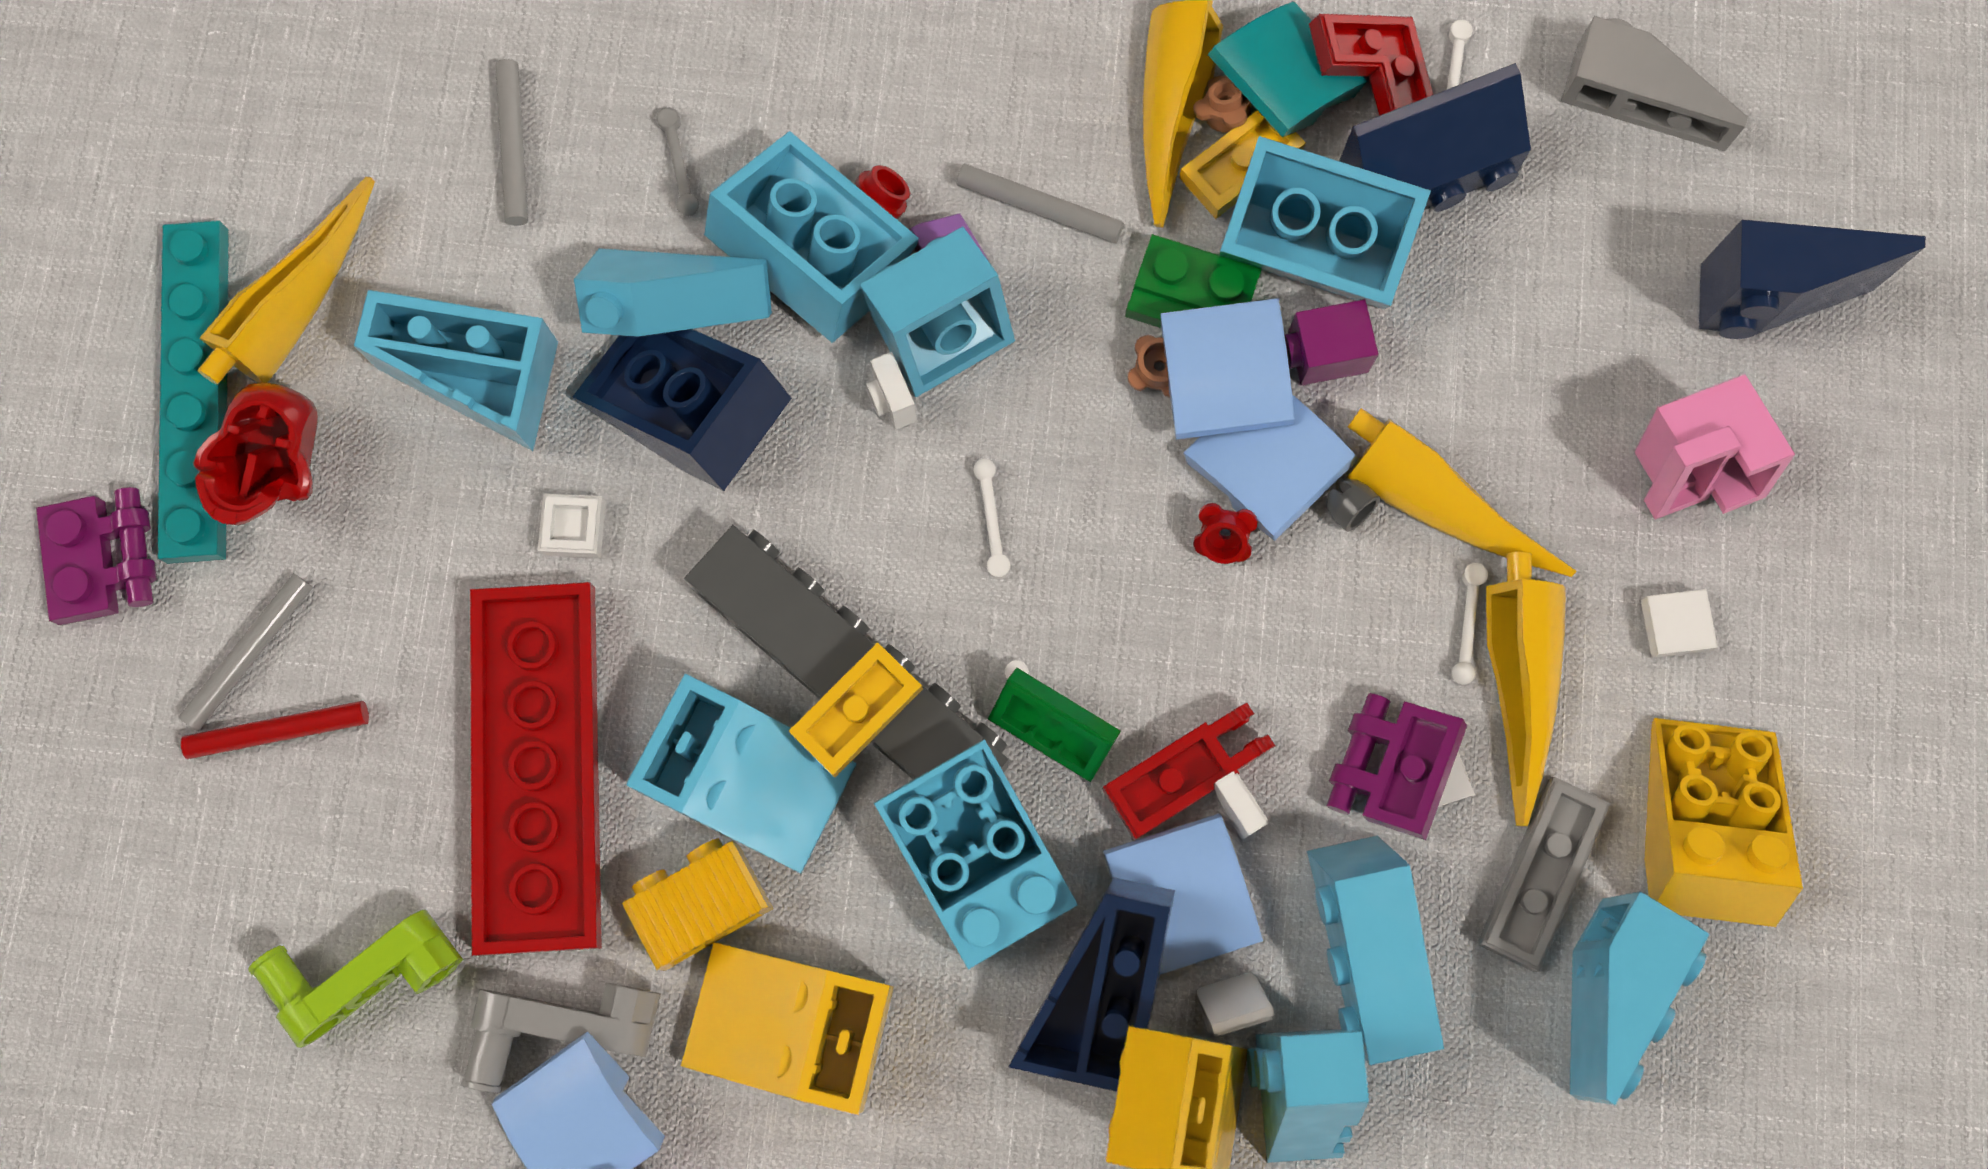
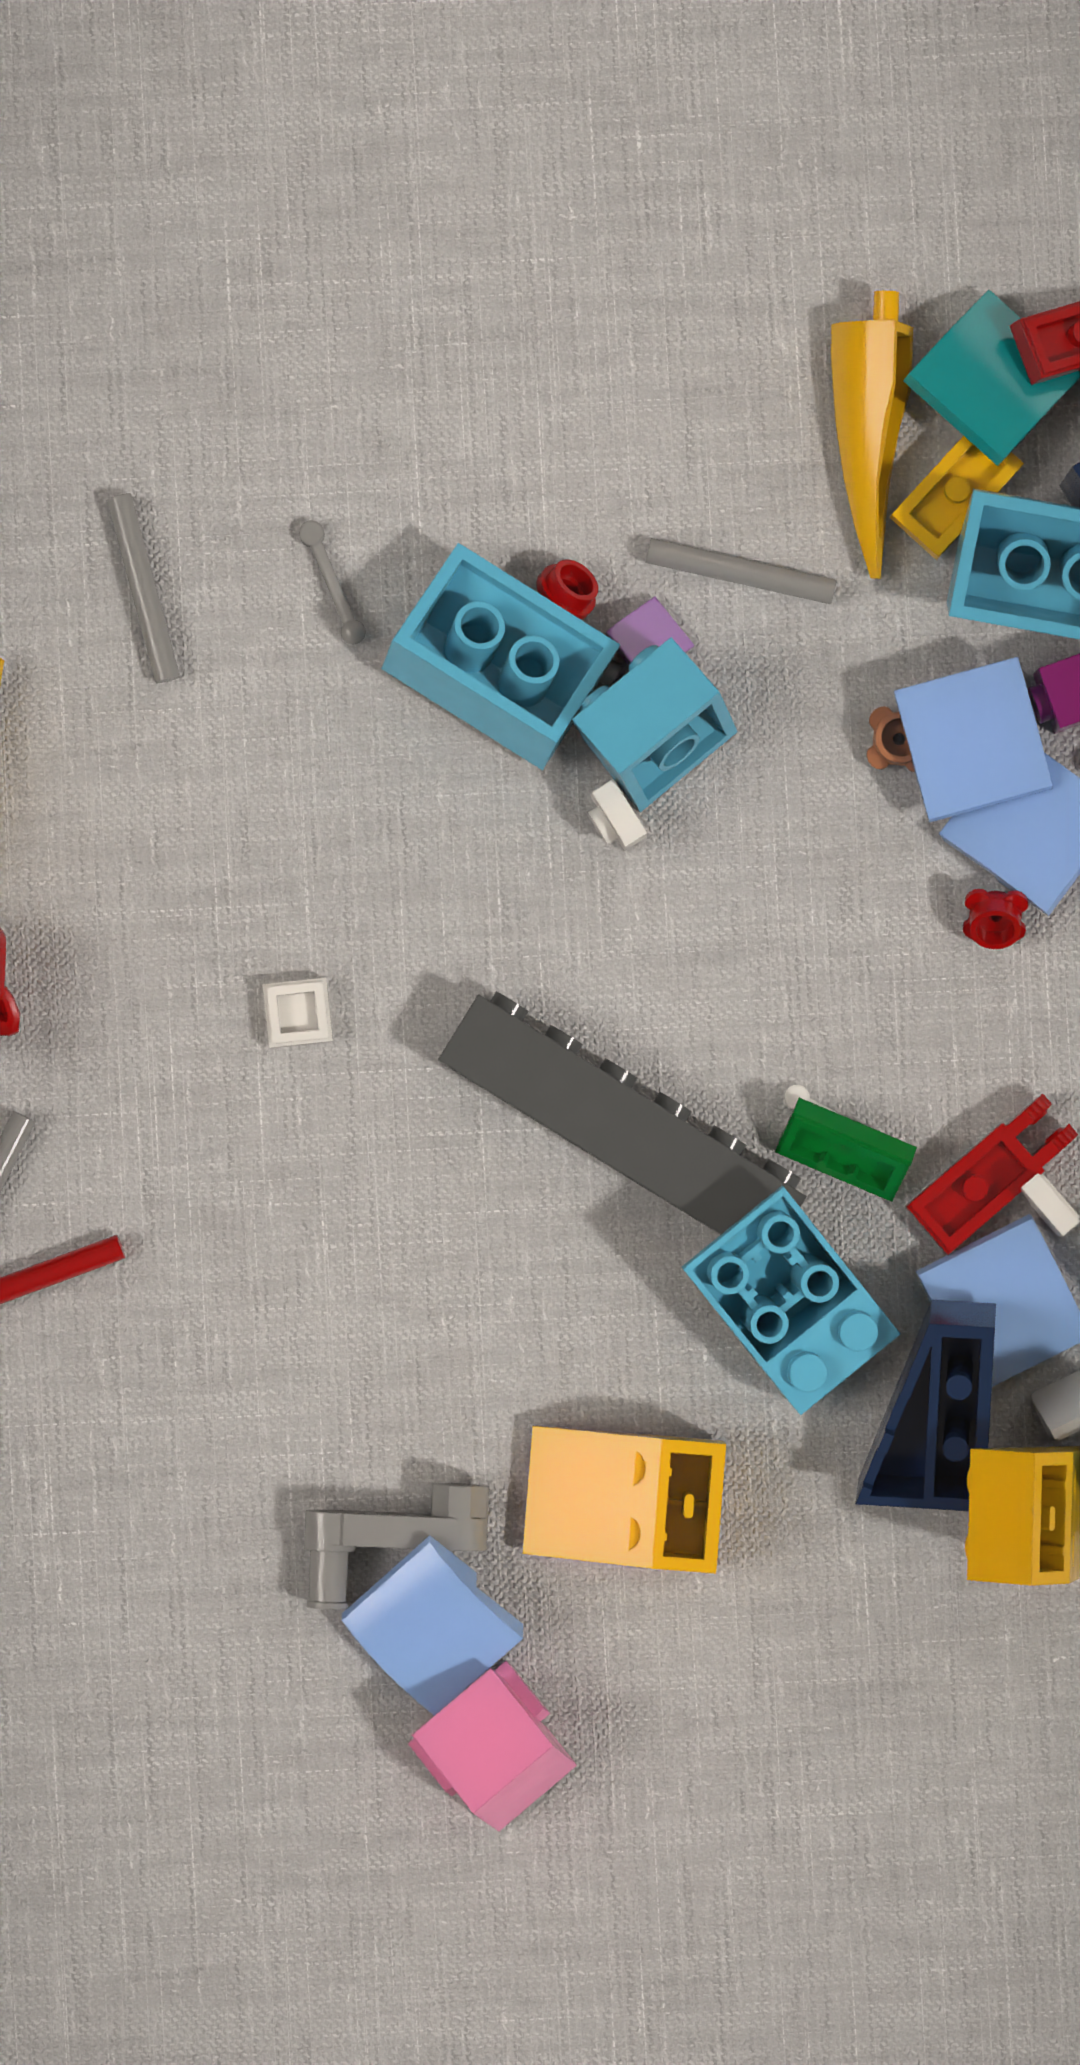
camera: 10 degrees left, 10 degrees up
lime beam [248,909,463,1048] -> none
medium azure wedge [354,290,558,451] -> none
red plate [470,582,602,956] -> none
dark blue slope [572,329,792,491] -> none
medium azure slope [574,248,772,337] -> none
yellow brick [622,838,774,971] -> none
medium azure slope [626,674,857,874] -> none
yellow plate [789,642,923,778] -> none
white hinge [973,458,1010,579] -> none
green plate [1125,234,1262,328] -> none
nougat plate [1193,76,1252,133] -> none

